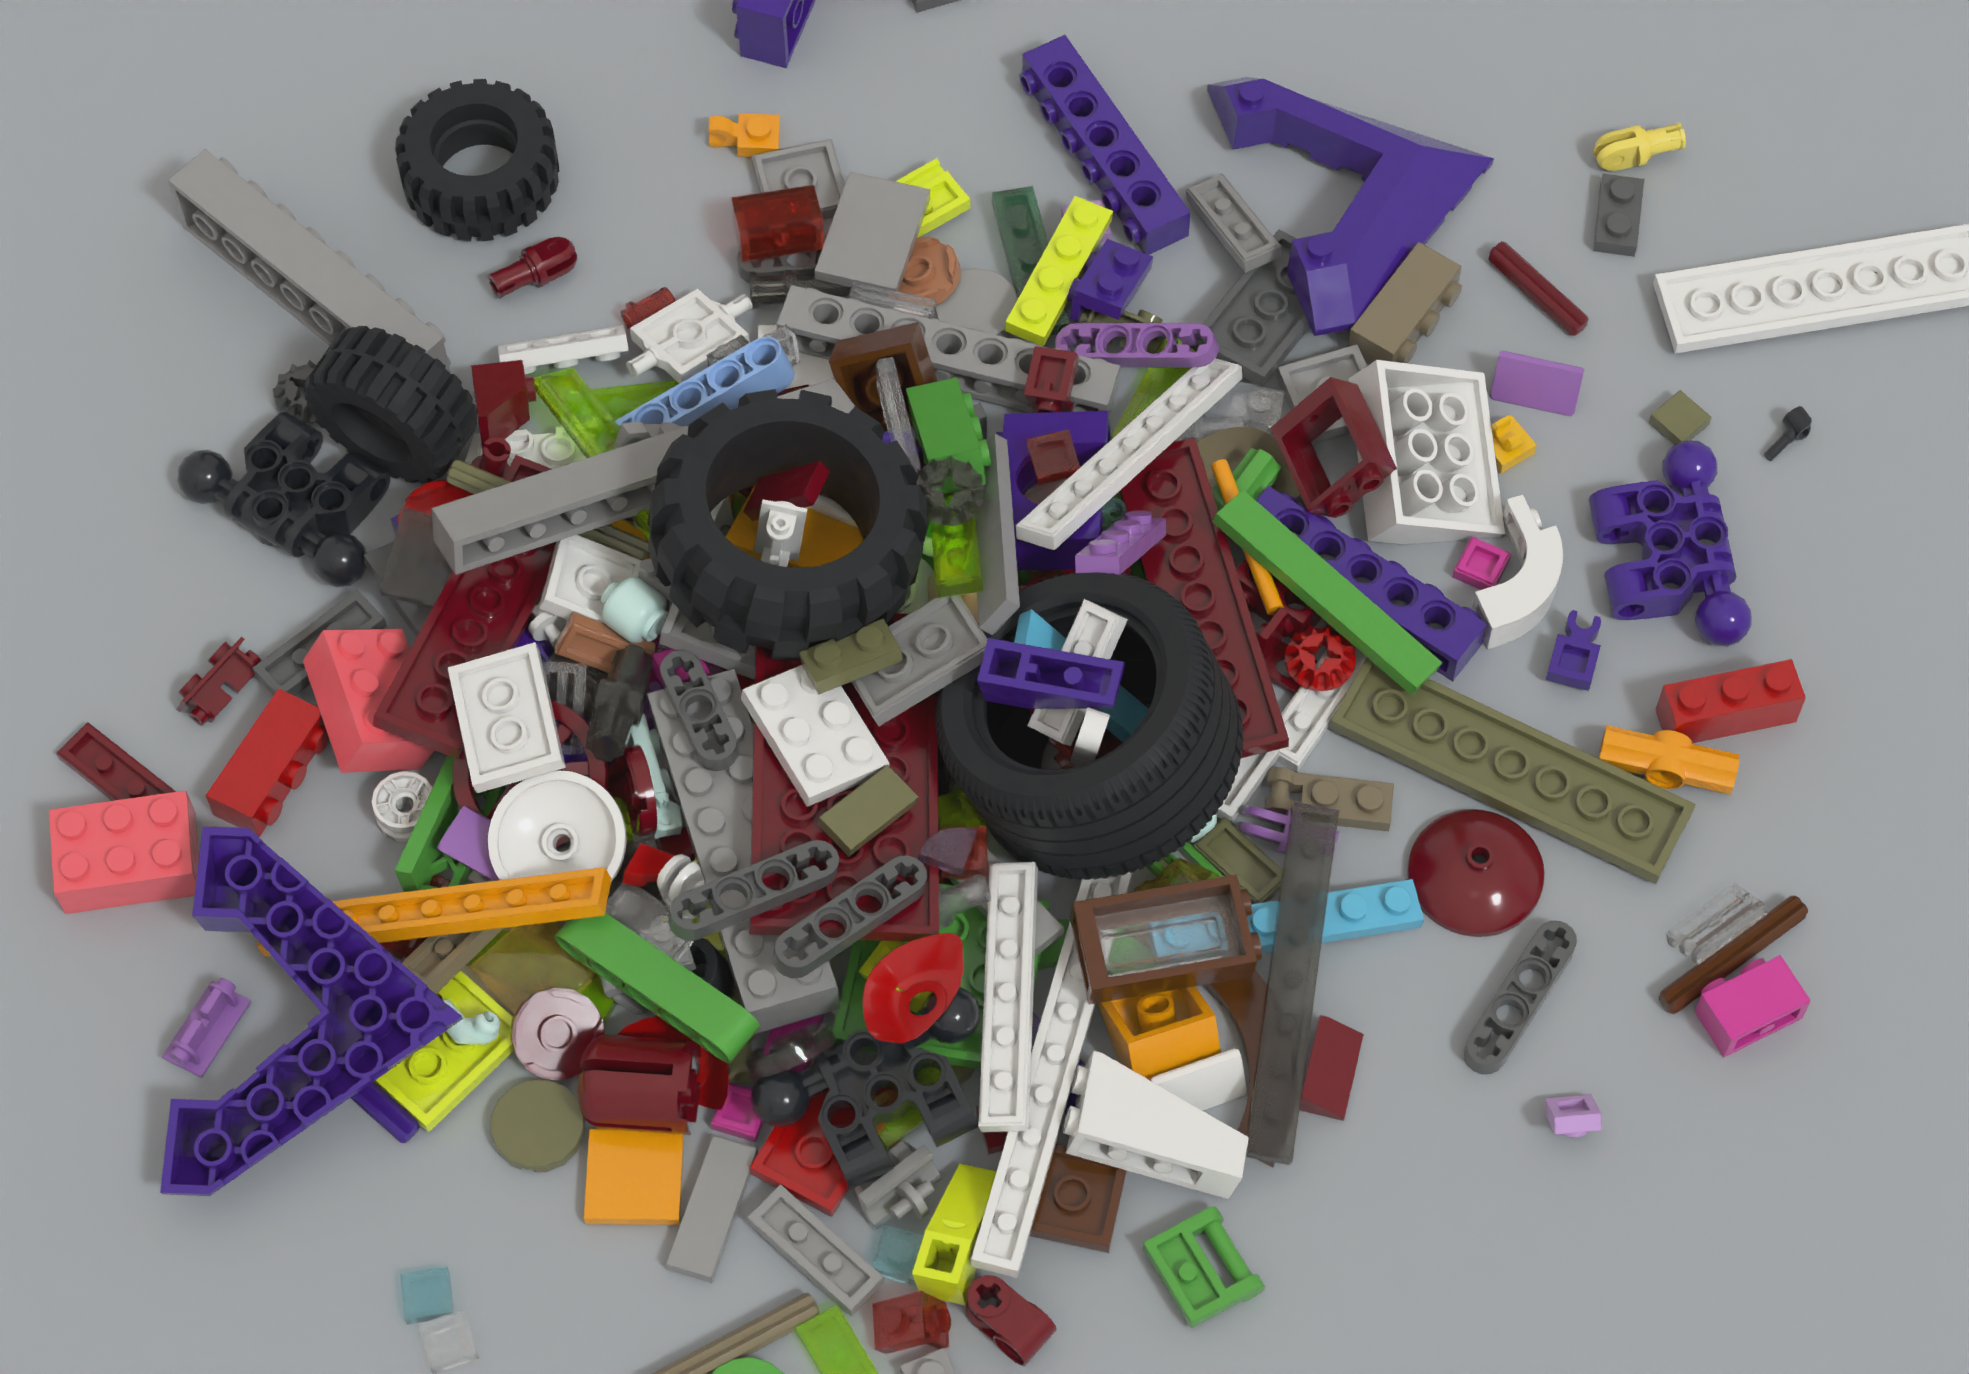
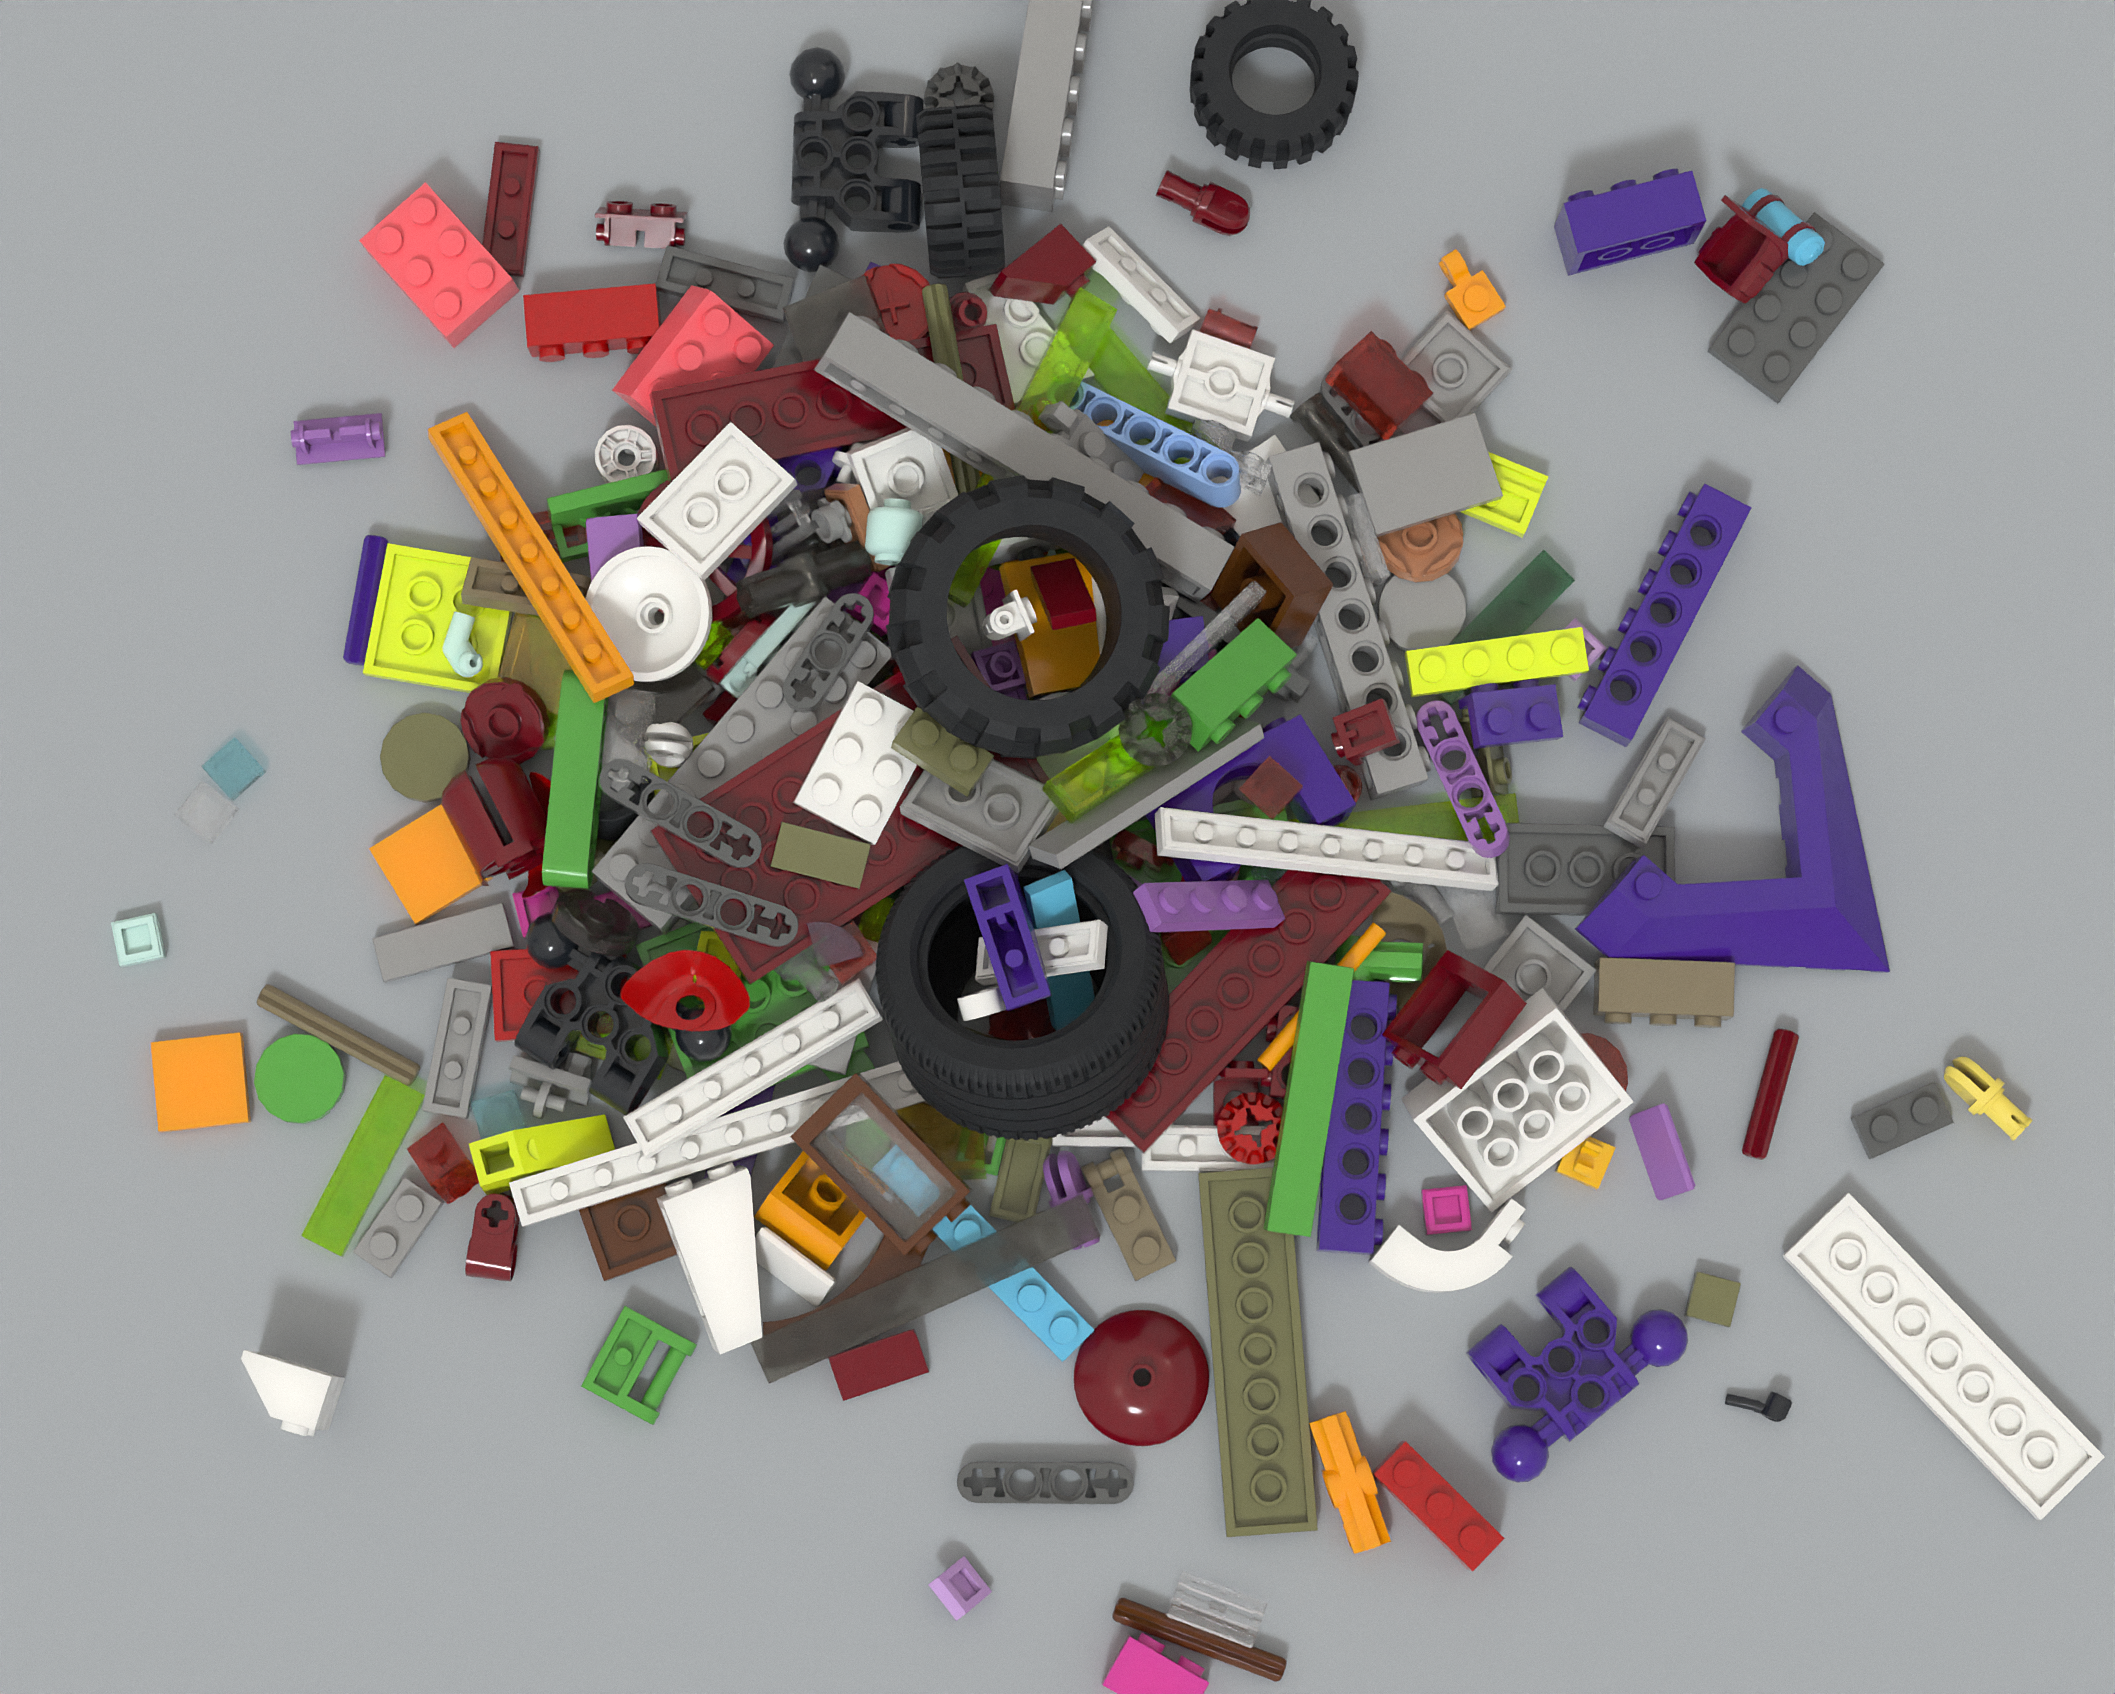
camera: 55 degrees right, 20 degrees up
dark purple wedge [160,826,463,1196] -> none
red tile [622,843,675,887] -> none
dark purple plate [1545,610,1601,691] -> none
none -> light grey plate [811,498,852,543]

